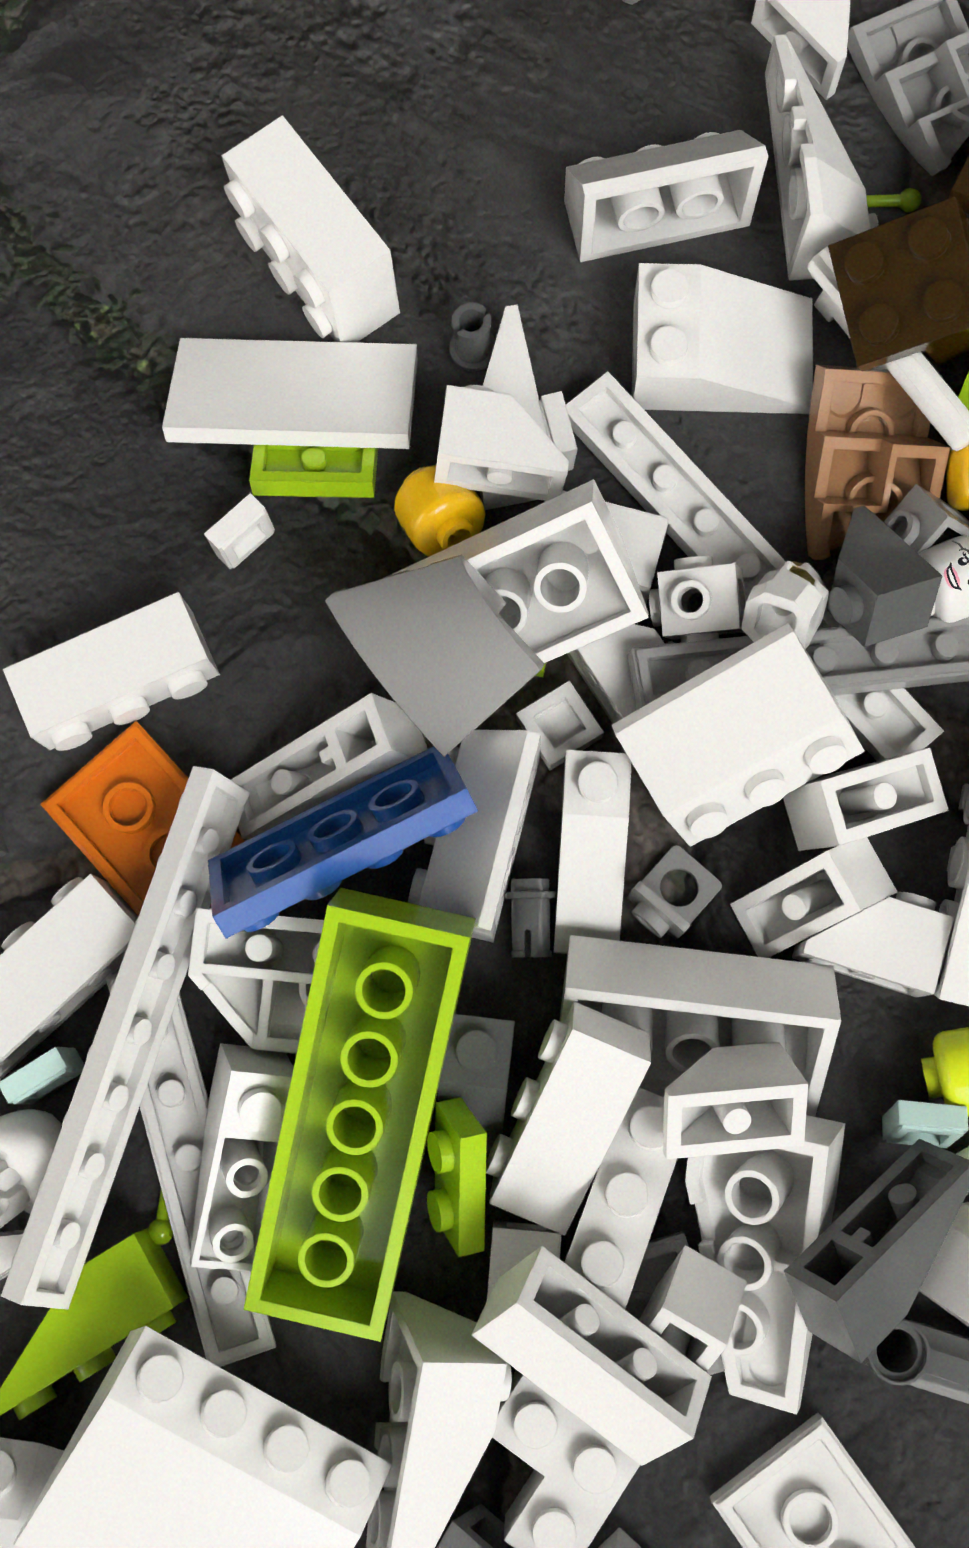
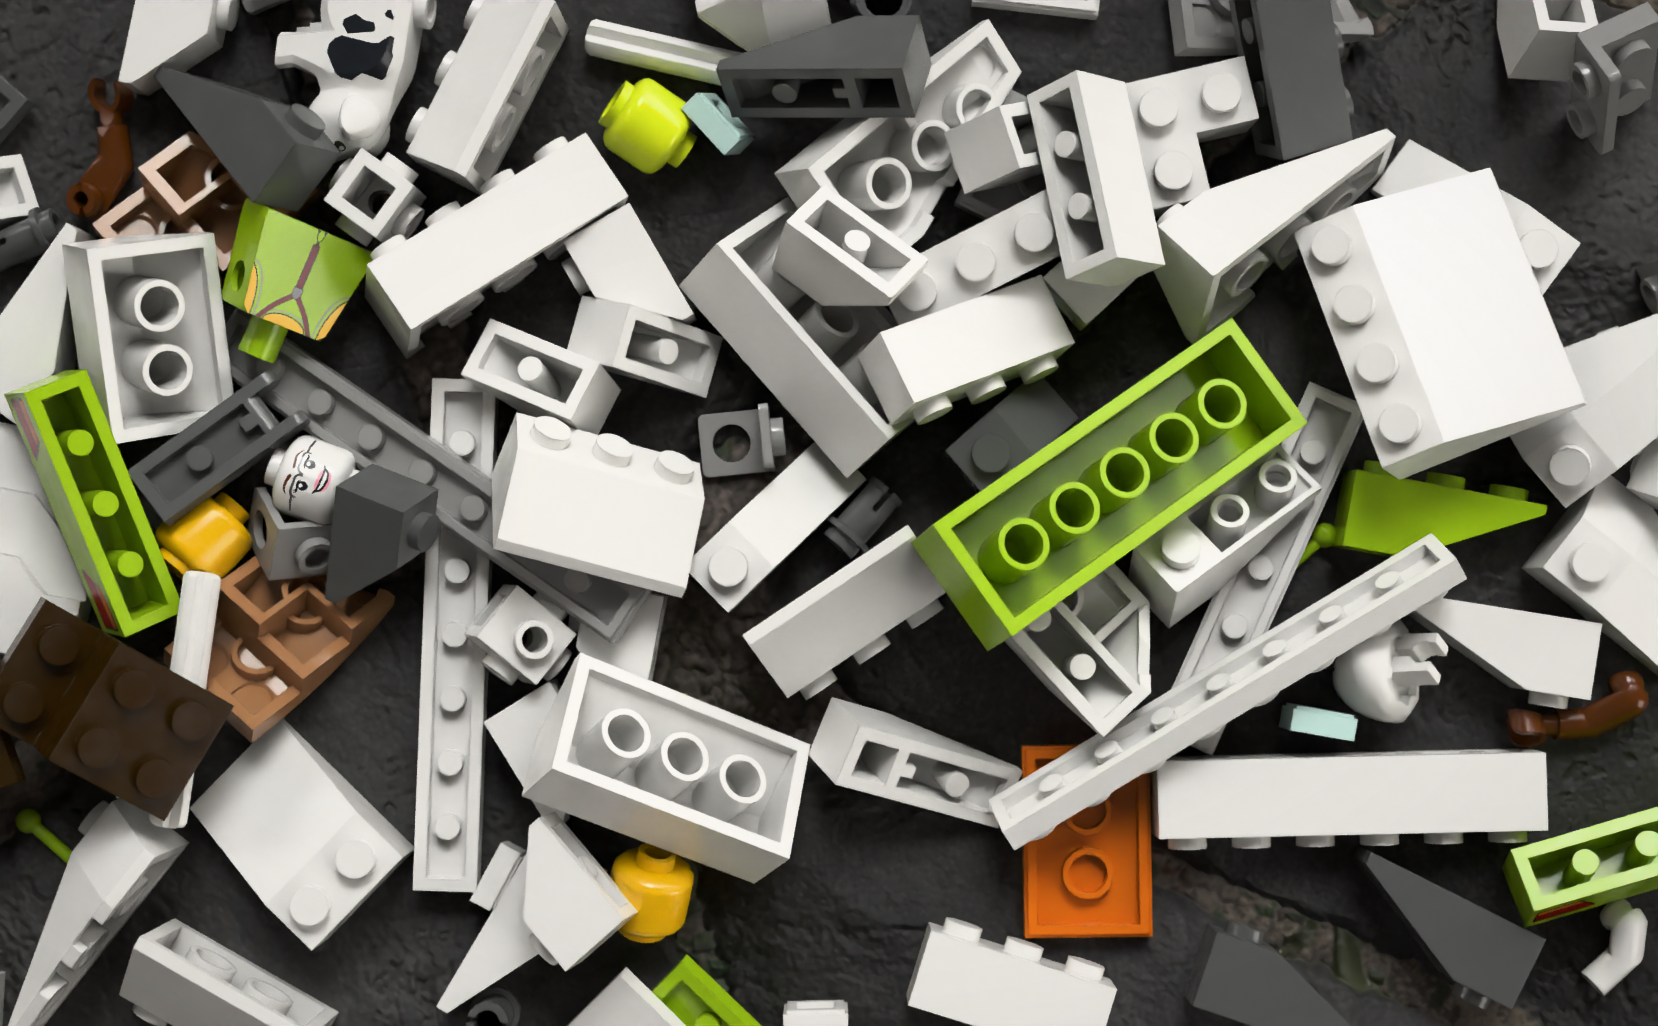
camera: 140 degrees left, 10 degrees up
blue plate [208,746,478,939] -> none
light grey slope [325,554,545,757] -> none
lime plate [427,1097,487,1257] -> none
white plate [516,680,604,771] -> none
white rock [741,561,829,649] -> none

